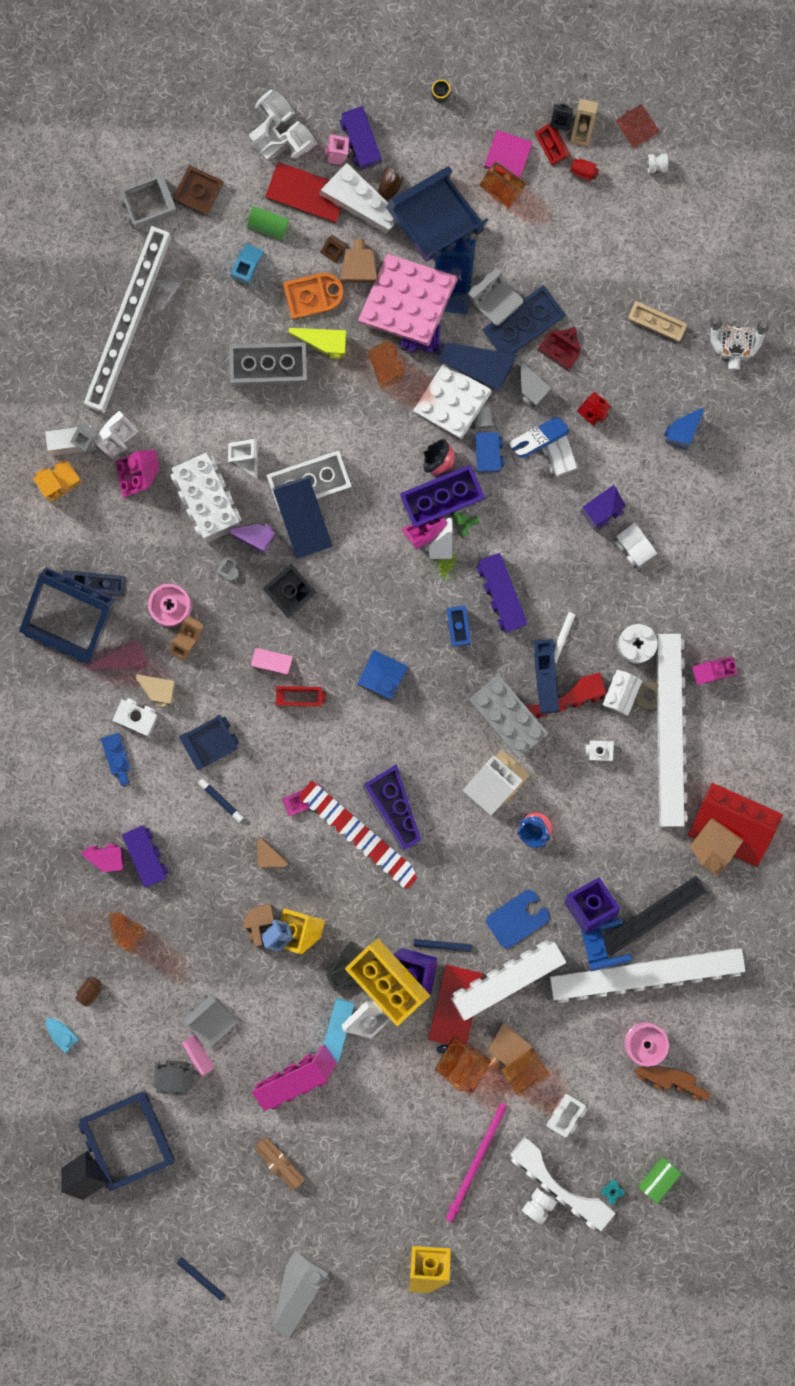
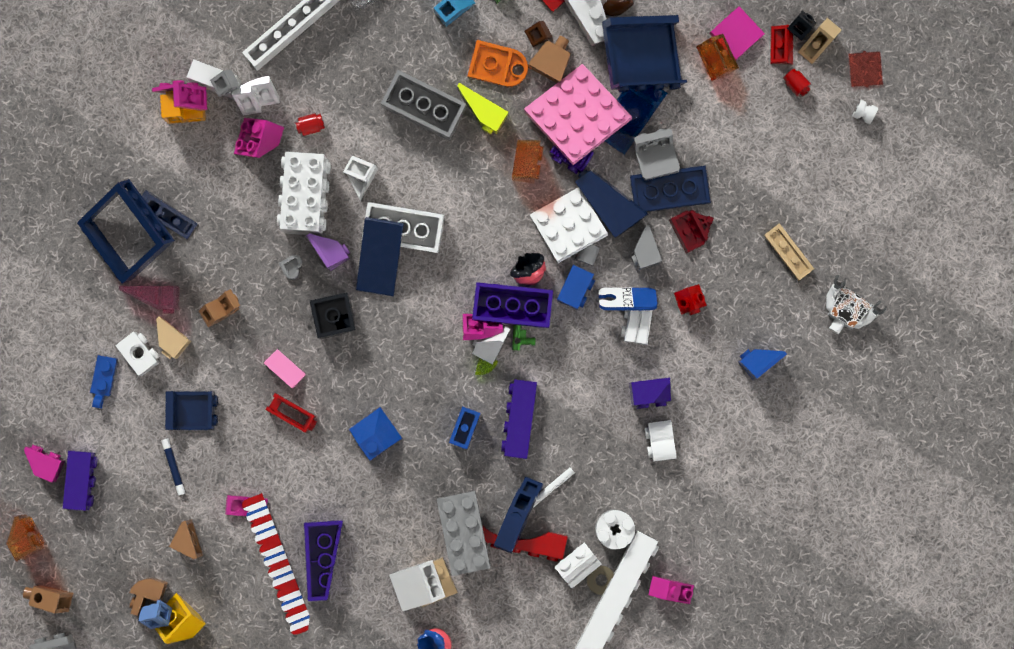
camera: 30 degrees right, 0 degrees up
bright pink wheel [148,584,192,628] -> none
white brick [585,740,614,761] -> none
none -> medium nougat torso [23,586,73,613]
none -> dark pink bracket [152,80,207,111]
none -> red brick [295,113,325,136]

